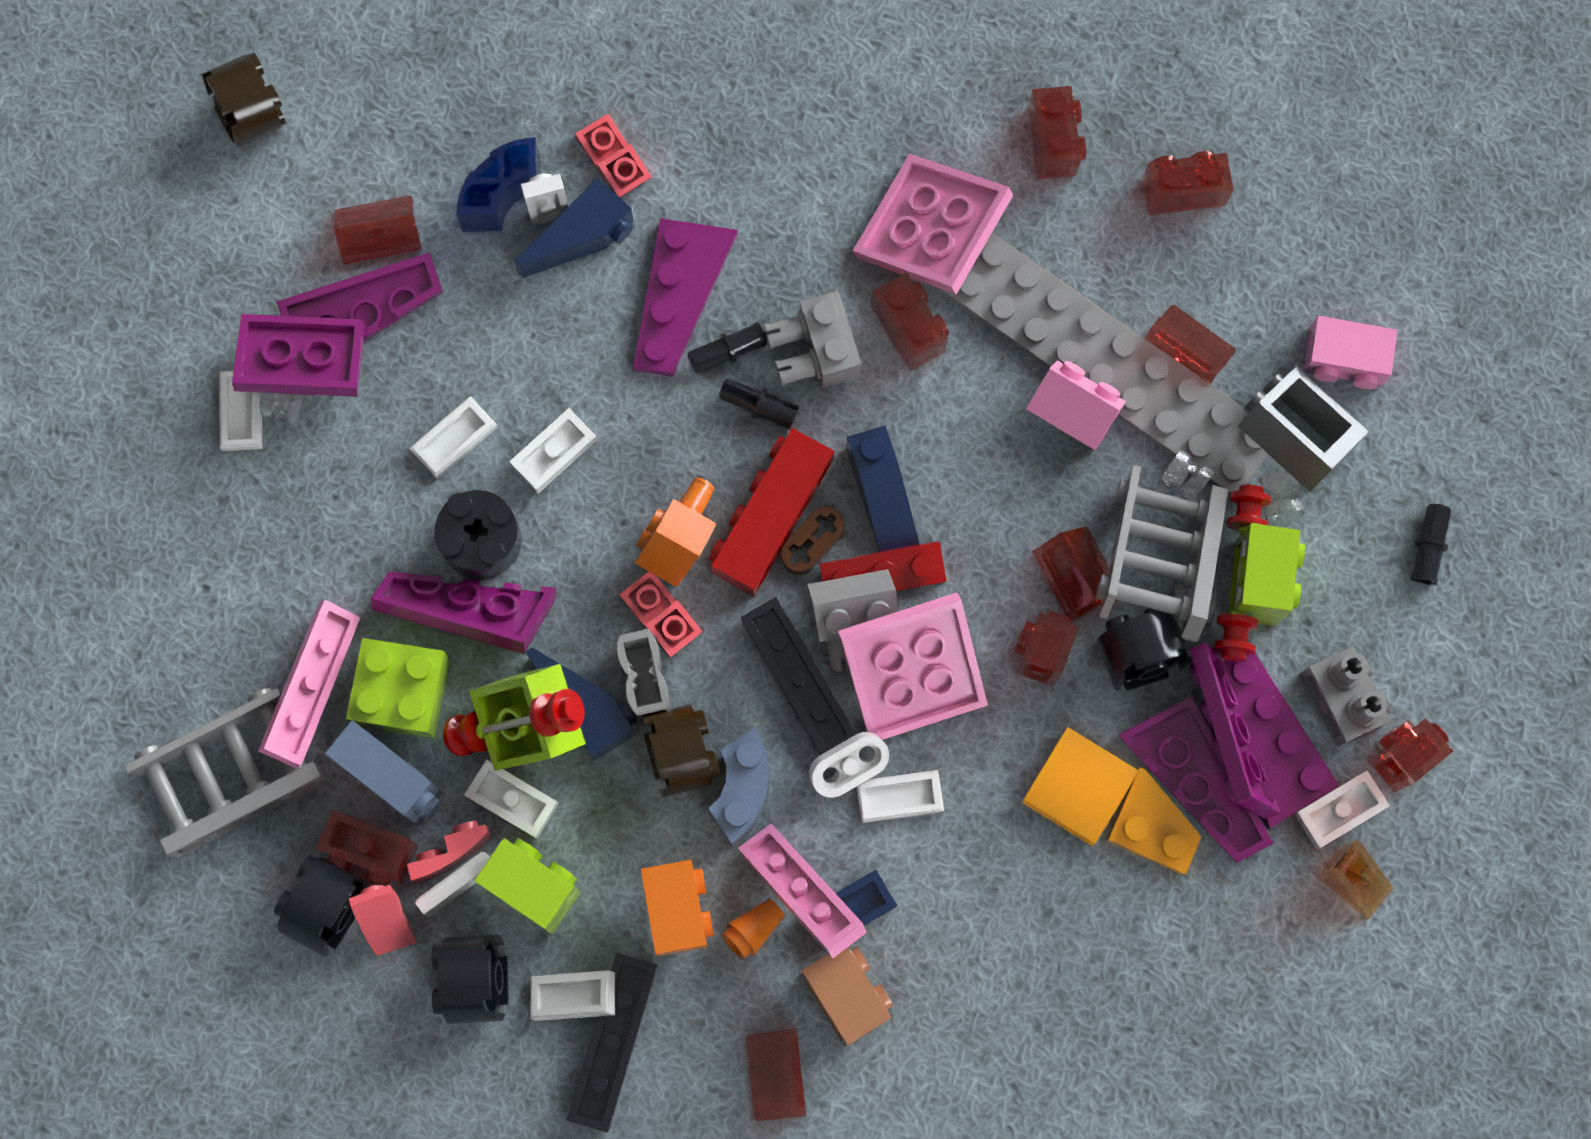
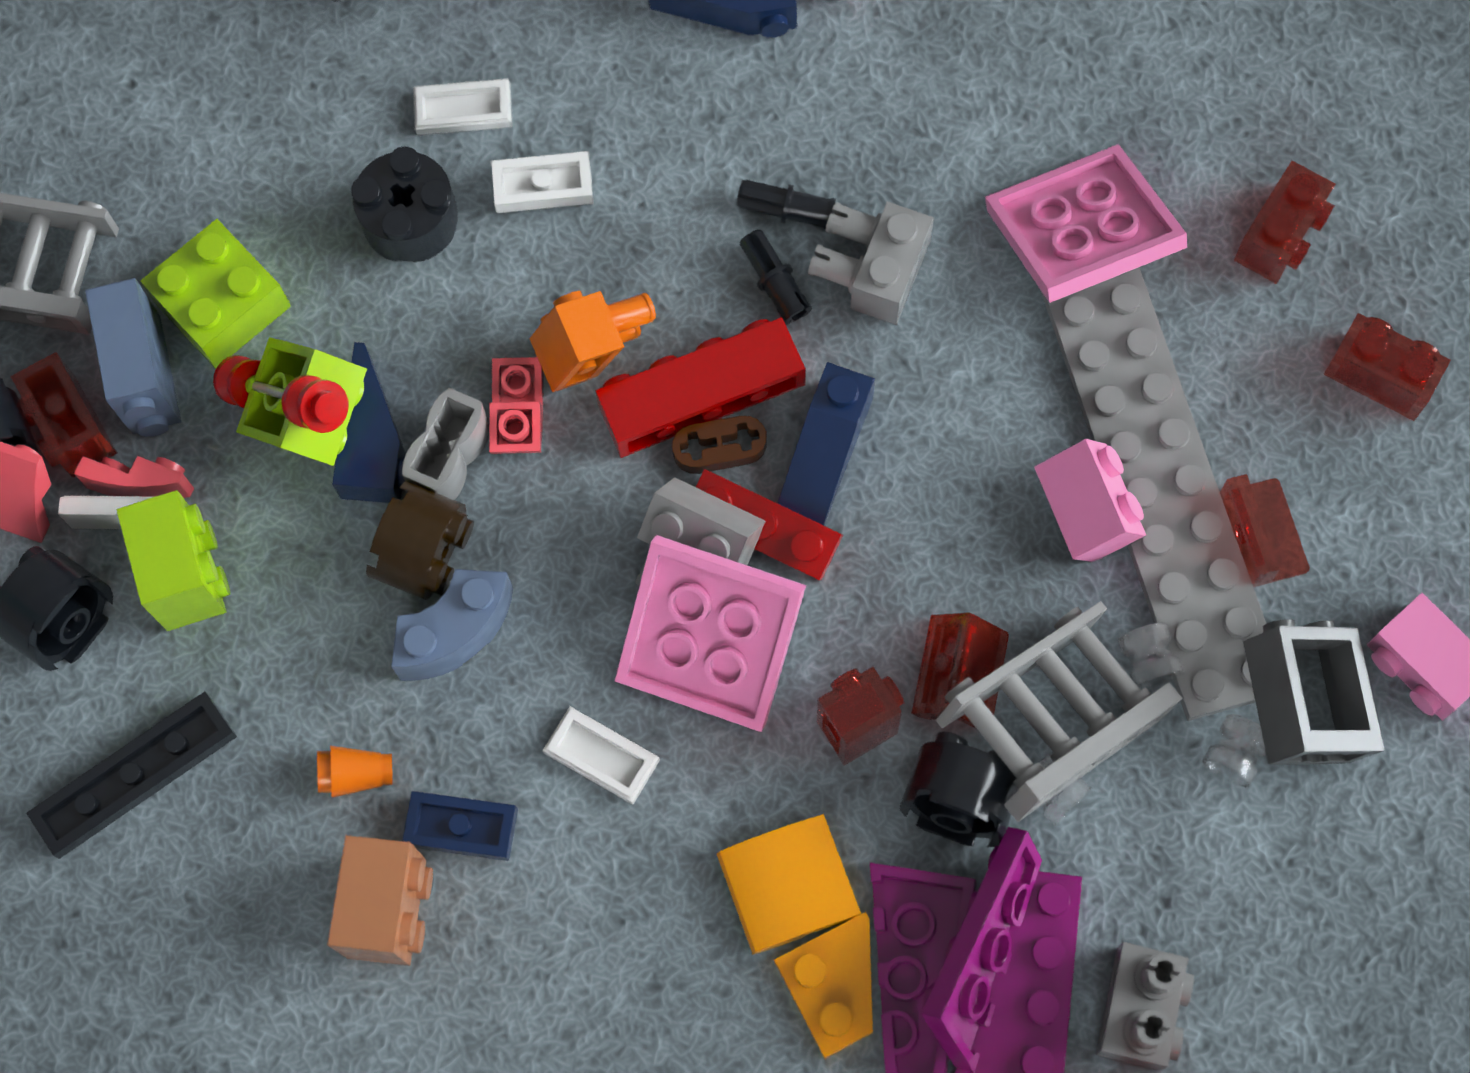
camera: 45 degrees right, 5 degrees down
bright pink plate [258,600,361,768] -> none
magenta wing [371,572,556,654] -> none
white plate [464,759,559,839] -> none
white tile [530,970,615,1021] -> none
magenta wing [633,218,738,377] -> none
orange brick [641,859,714,957] -> none
bright pink plate [738,824,867,959] -> none
black plate [741,597,856,756] -> none
clear red panel [746,1028,806,1121] -> none
white plate [809,732,889,798] -> none
clear red brick [870,272,949,371] -> none
lime brick [1213,484,1305,662] -> none
black axle [1411,504,1451,586] -> none

